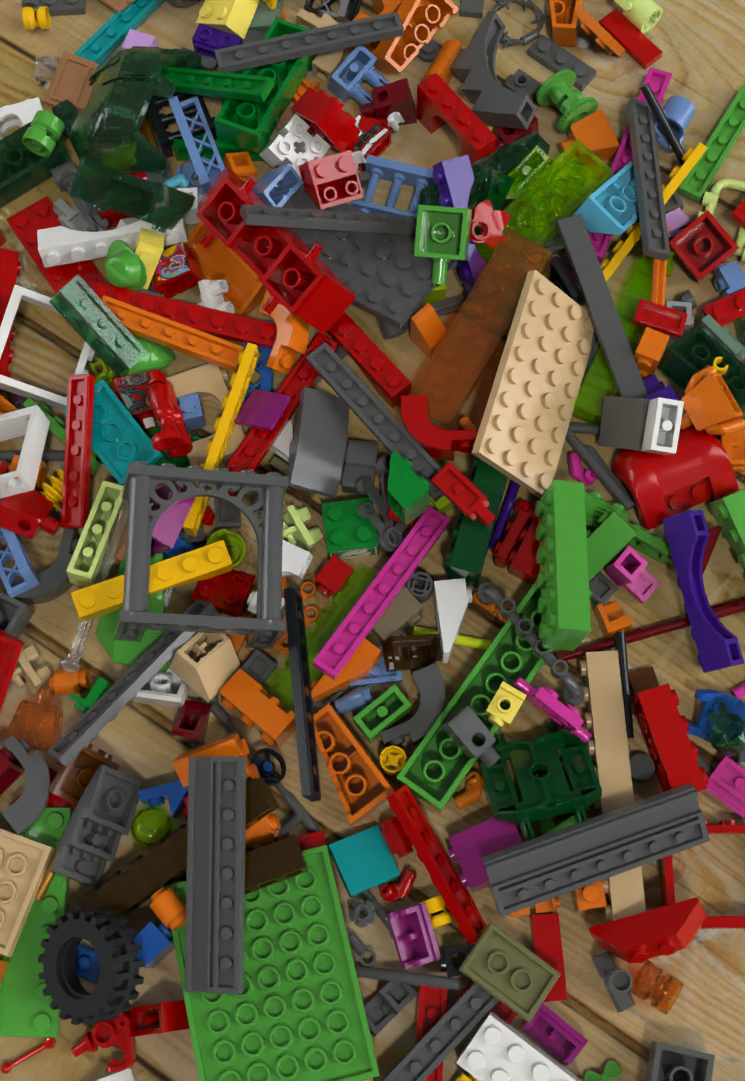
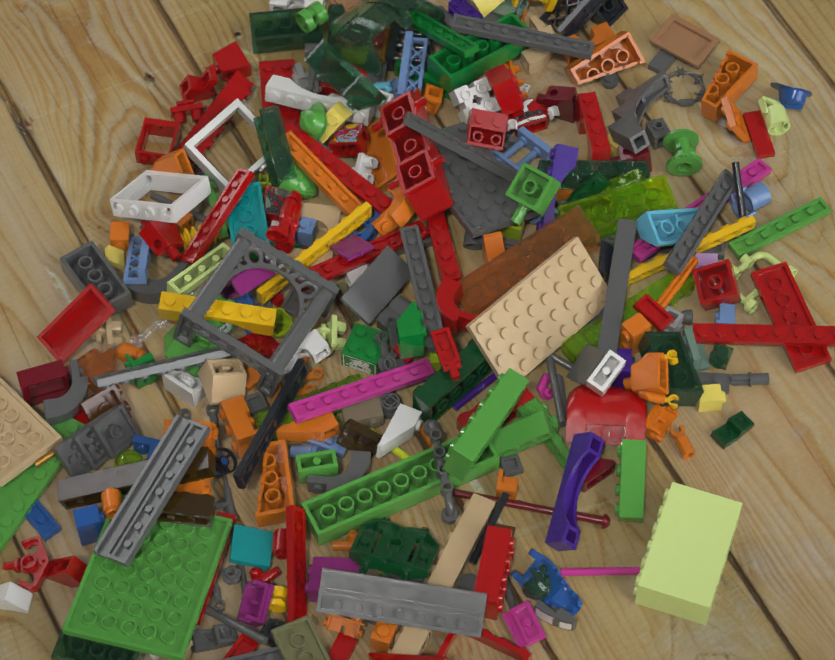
camera: 25 degrees right, 15 degrees down
black tyre [38,907,145,1025] -> none
dark red slope [171,700,212,745] -> none
medium blue torso [252,163,304,207] -> none
red brick [314,554,355,600] -> none
medium blue brick [327,45,391,105] -> none
yellow wheel [380,746,406,776] -> none
orange brick [421,40,462,85] -> none
dark grey torso [440,706,500,768] -> none
plate [469,200,511,249] -> none
light yellow brick [485,682,527,728] -> none
red hinge [493,499,535,569] -> none
dark pink plate [513,677,592,743] -> none
dark grey plate [527,34,597,92] -> none
orange torso [559,109,620,165] -> none
dark pink brick [606,545,660,603] -> none

